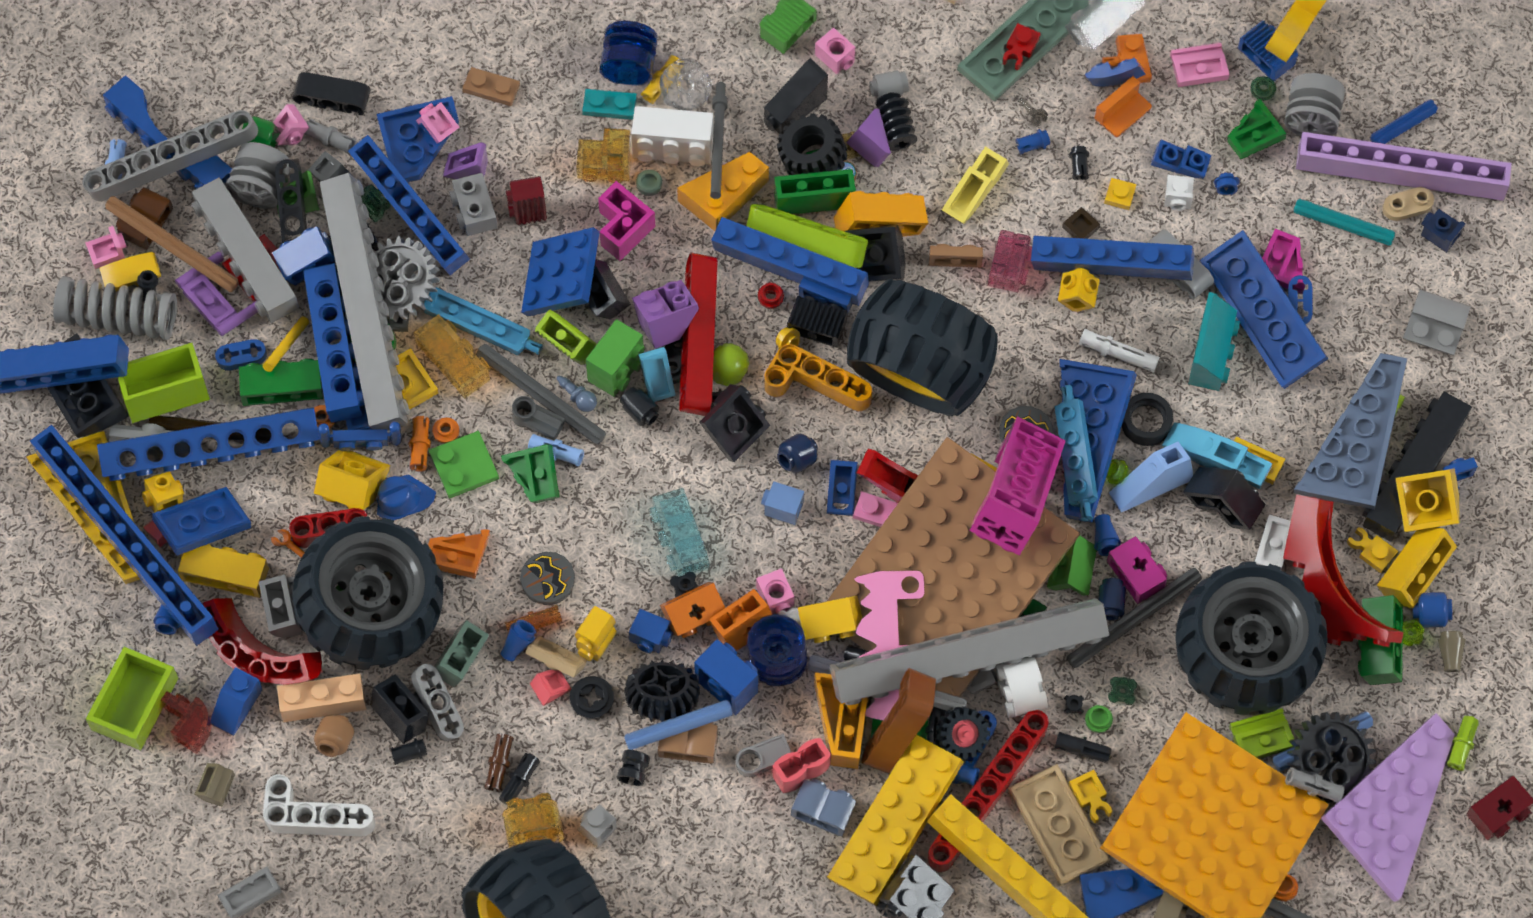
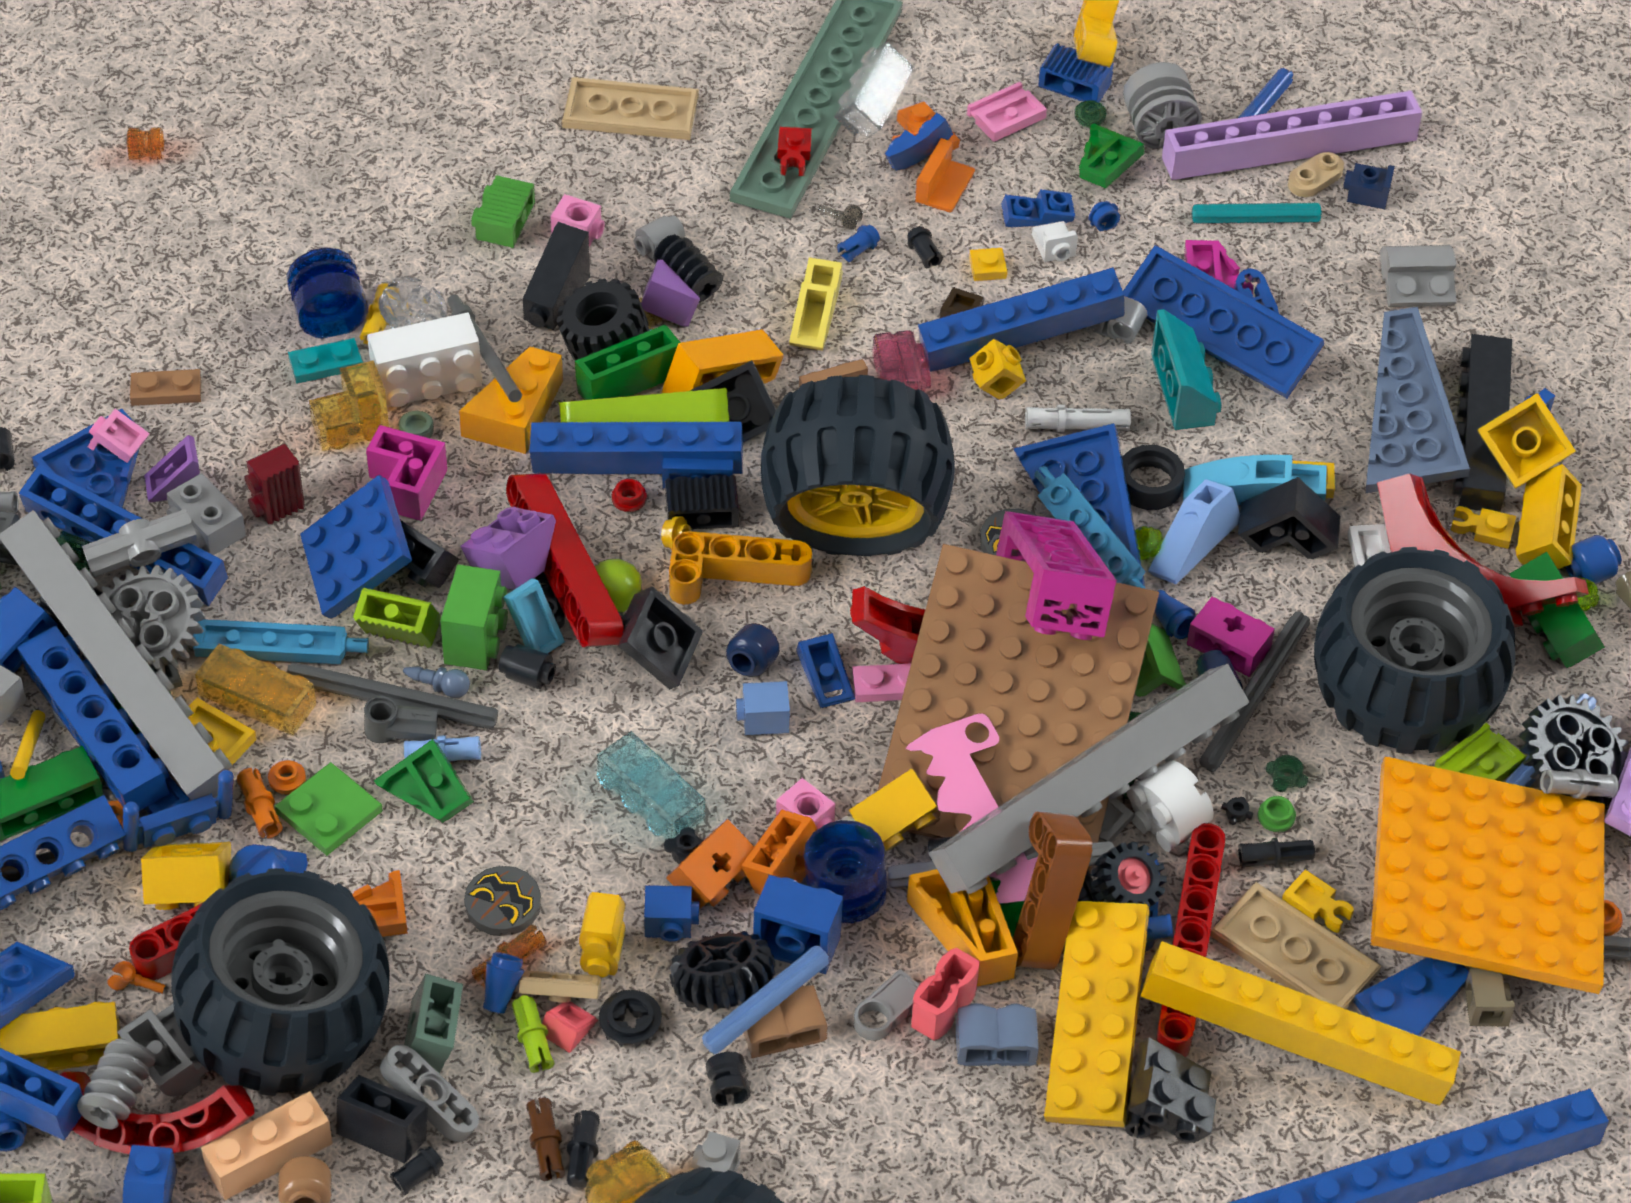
camera: 25 degrees left, 15 degrees down
none -> light grey piece [77,1039,156,1130]
none -> light grey piece [82,509,198,577]
none -> lime axle [512,995,554,1073]

